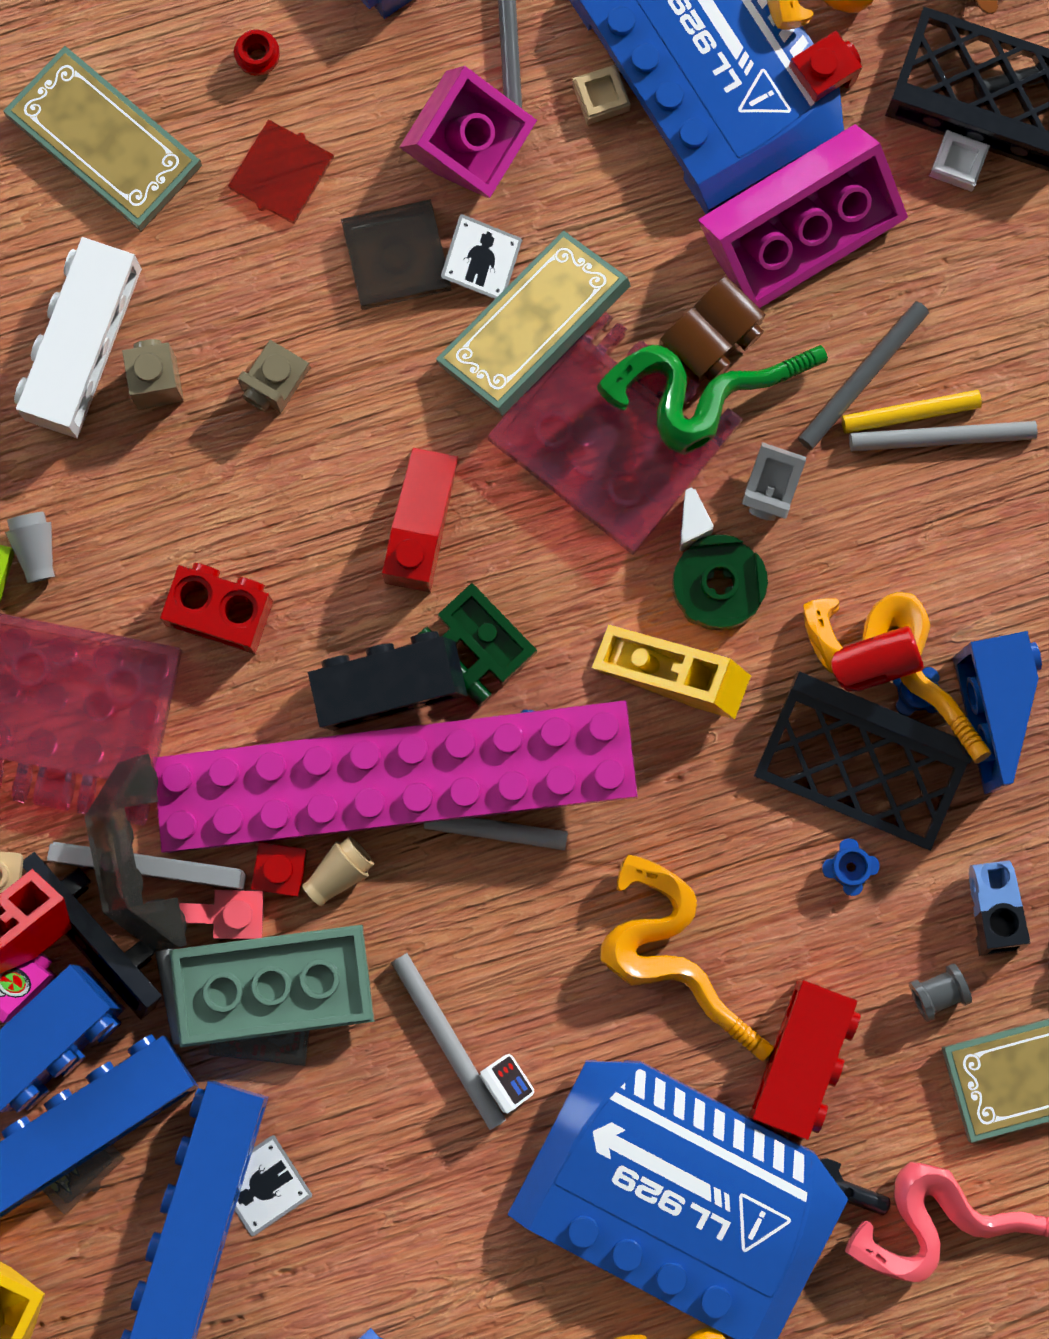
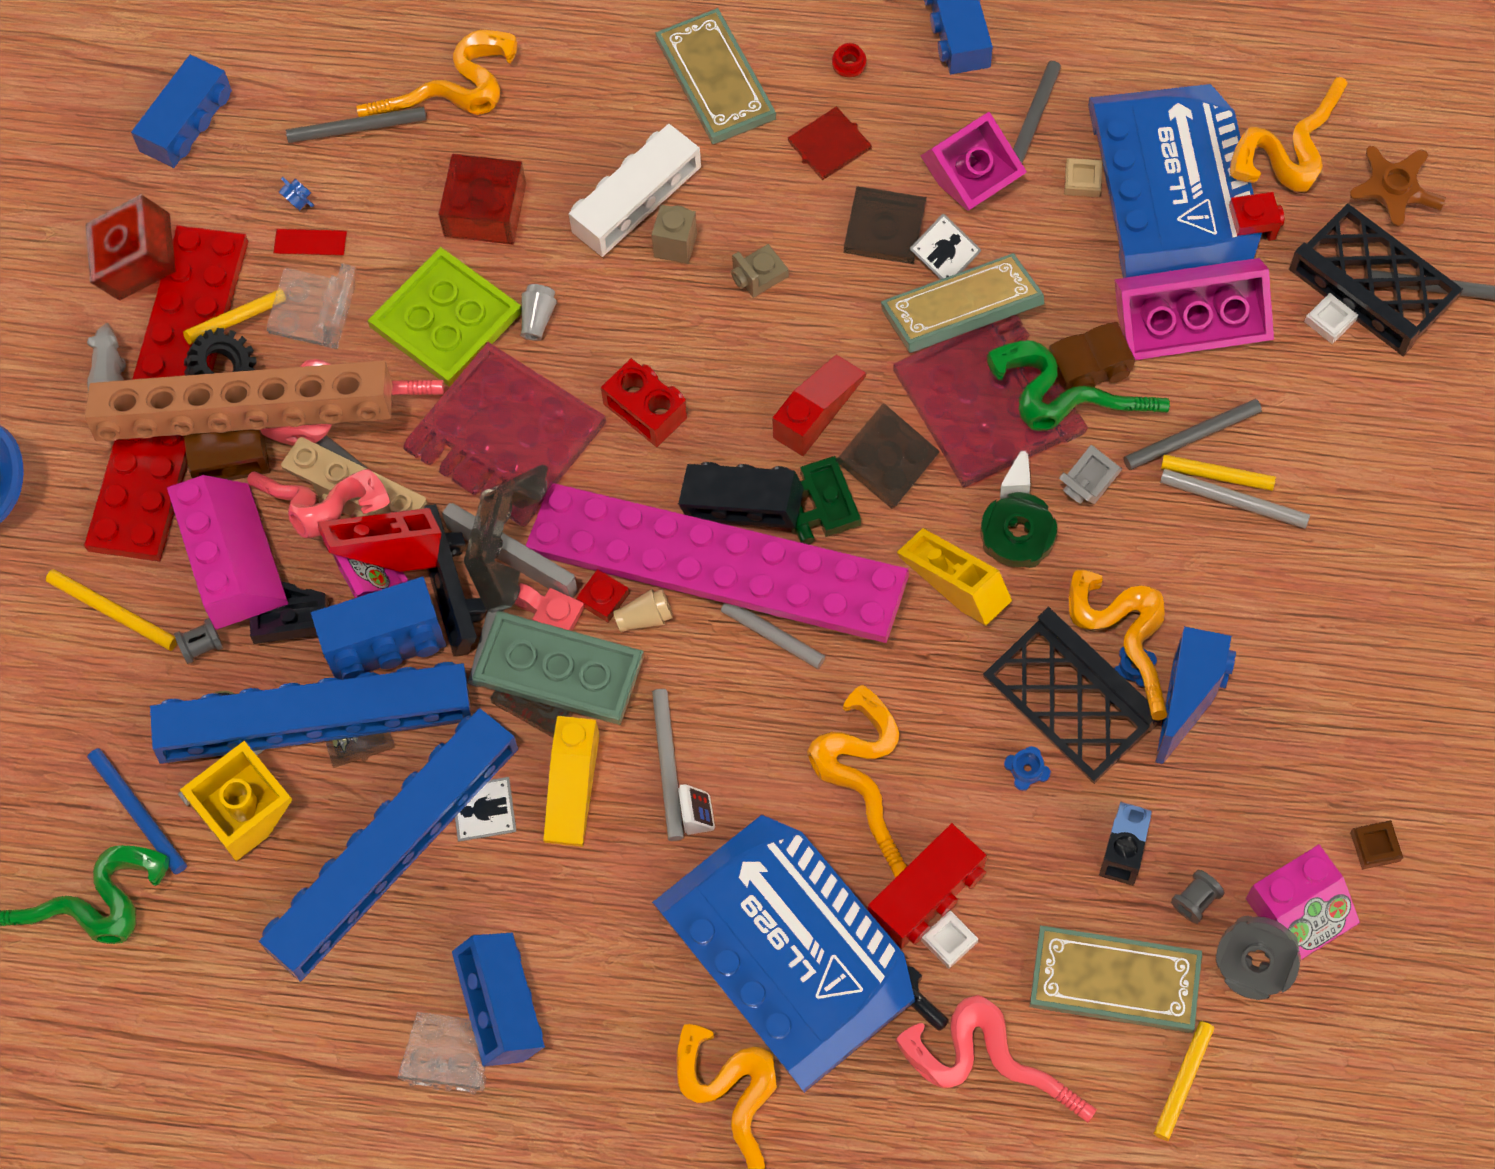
camera: 30 degrees right, 15 degrees down
red arm [831,626,924,692] -> none
dark grey bush [909,963,972,1022] -> none
none -> yellow slope [543,716,600,847]
none -> clear smoke plate [835,403,940,509]
none -> white tile [921,910,978,969]

